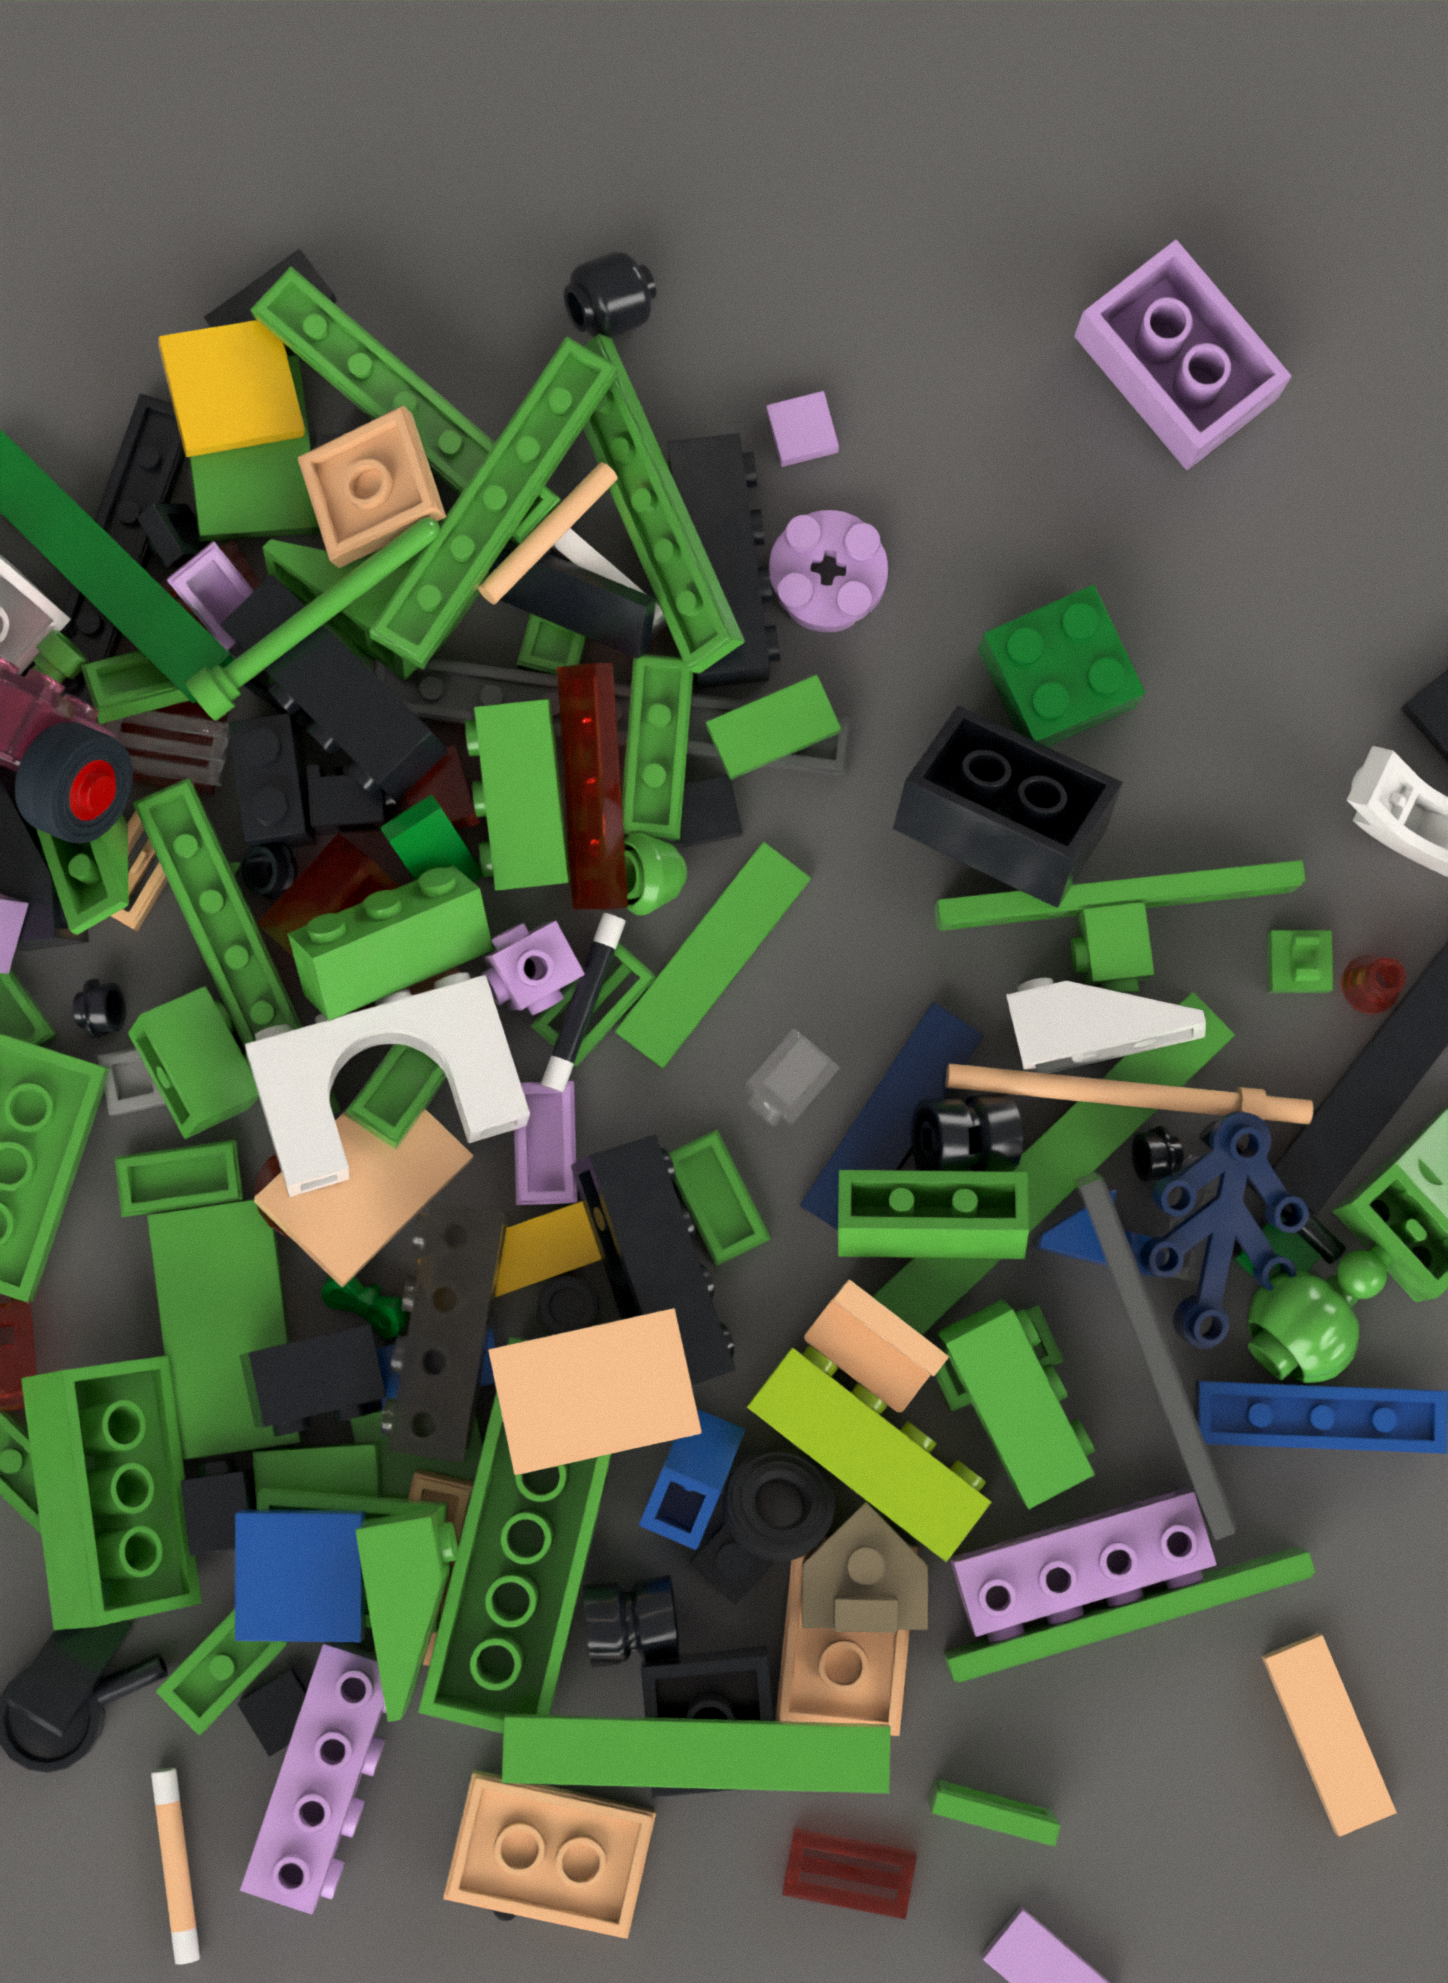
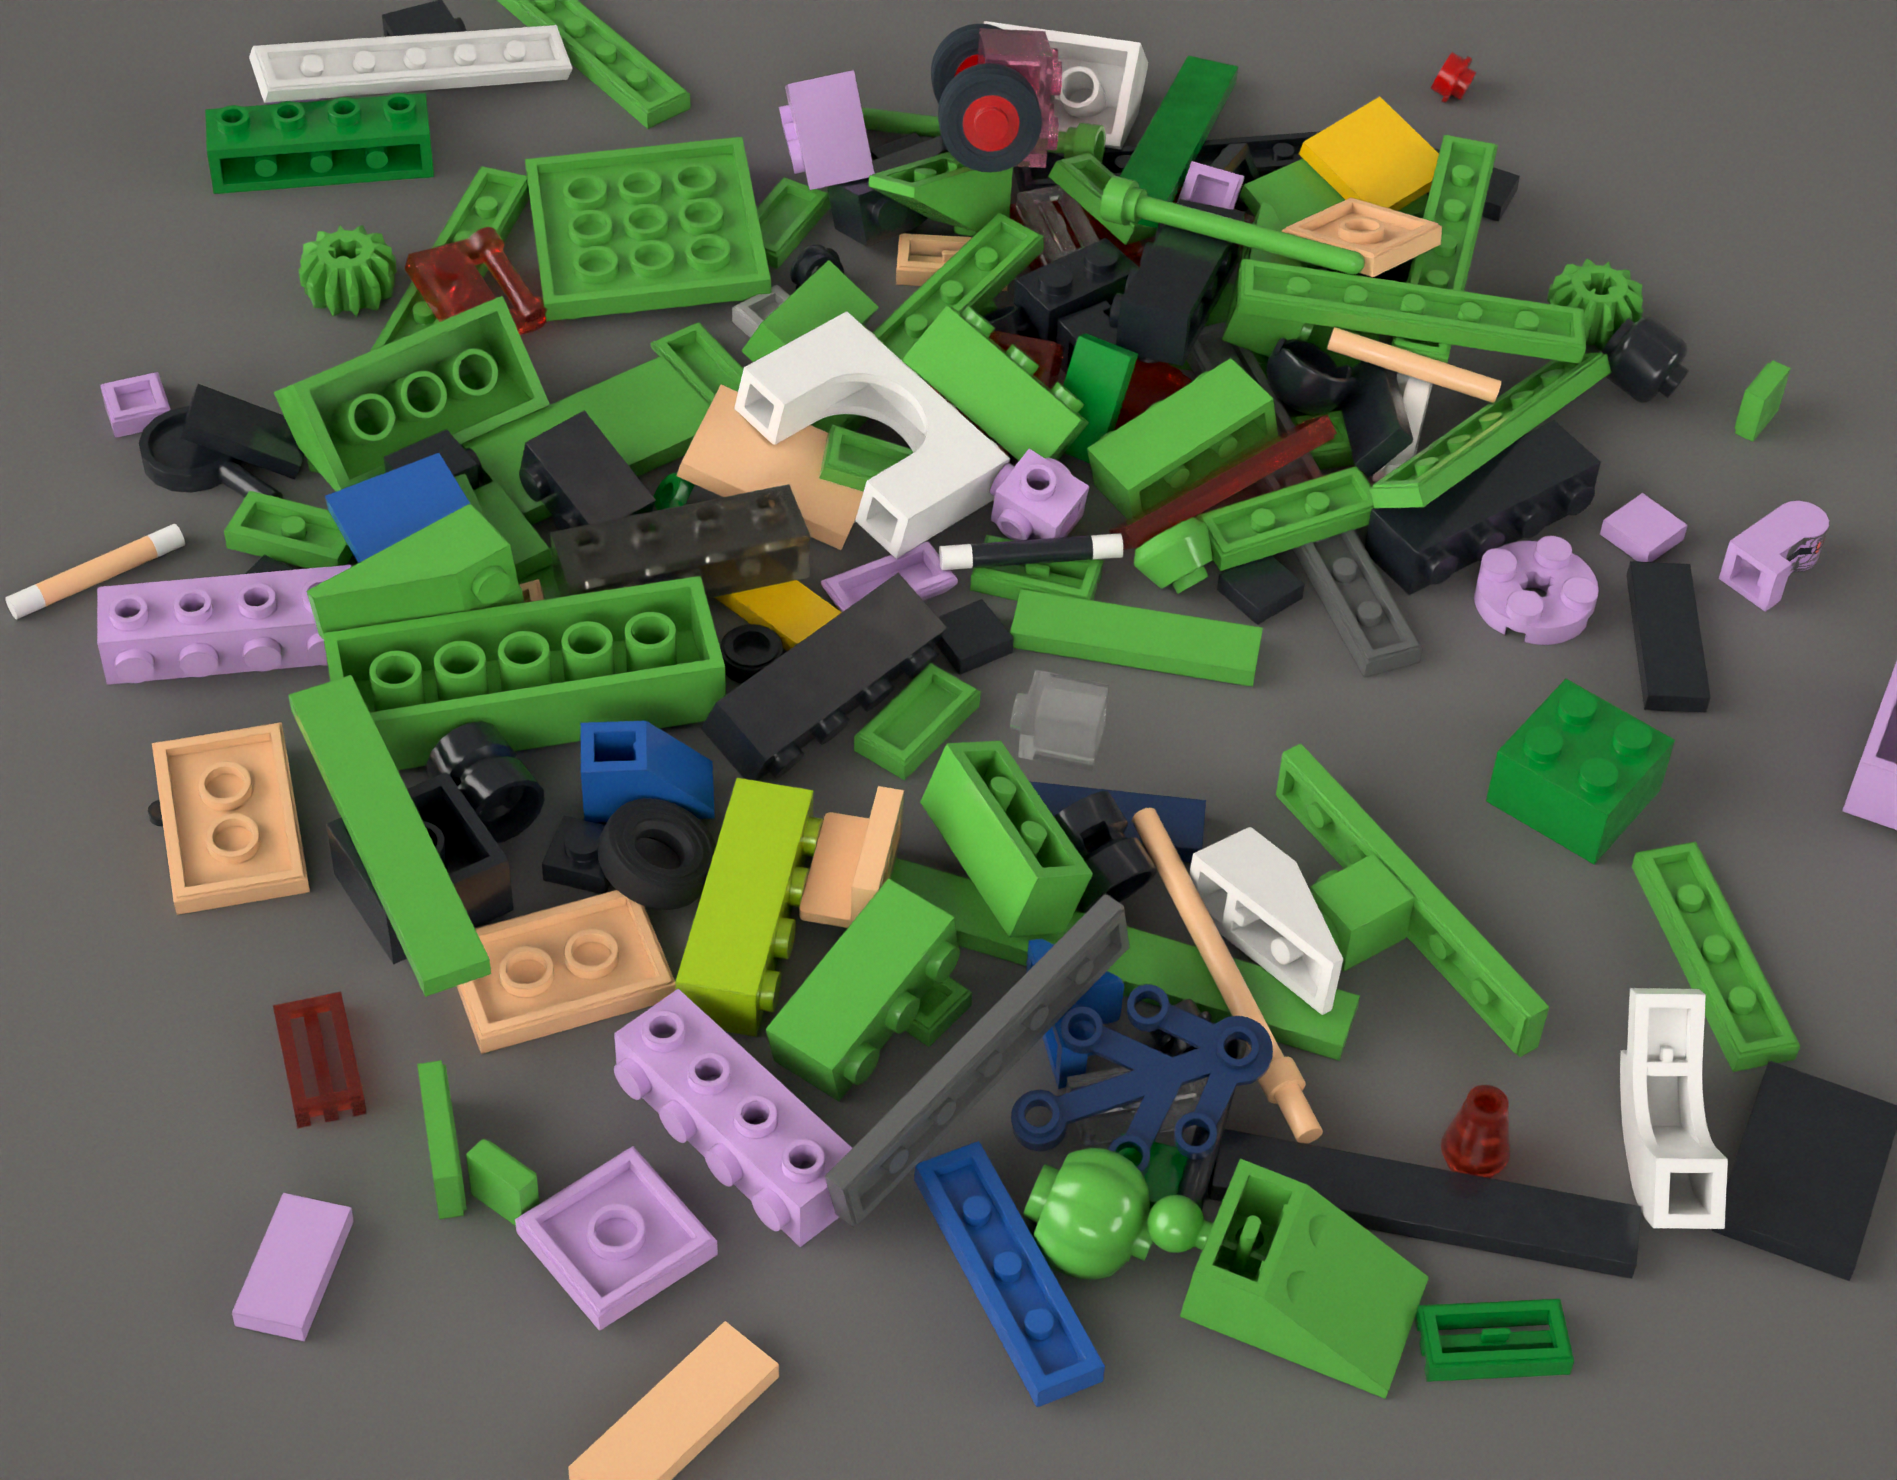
camera: 60 degrees right, 35 degrees down
light nougat tile [488,1308,702,1475] -> none
bright green tile [706,675,842,780] -> none
dark tan plate [802,1500,928,1633] -> none
black brick [893,705,1123,908] -> none
bright green tile [943,1546,1316,1683] -> none
bright green tile [1267,930,1333,993] -> none
none -> bright green tile [466,1138,540,1226]
none -> lavender plate [515,1146,718,1331]
none -> black tile [936,599,1014,675]
none -> black hair [1266,337,1357,415]
none -> red plate [1431,52,1477,103]
none -> bright green gear [1547,258,1644,351]
none -> black tile [1626,561,1711,713]
none -> bright green tile [1632,841,1800,1072]
none -> lavender leg [1719,501,1829,612]
none -> bright green tile [1734,360,1791,442]

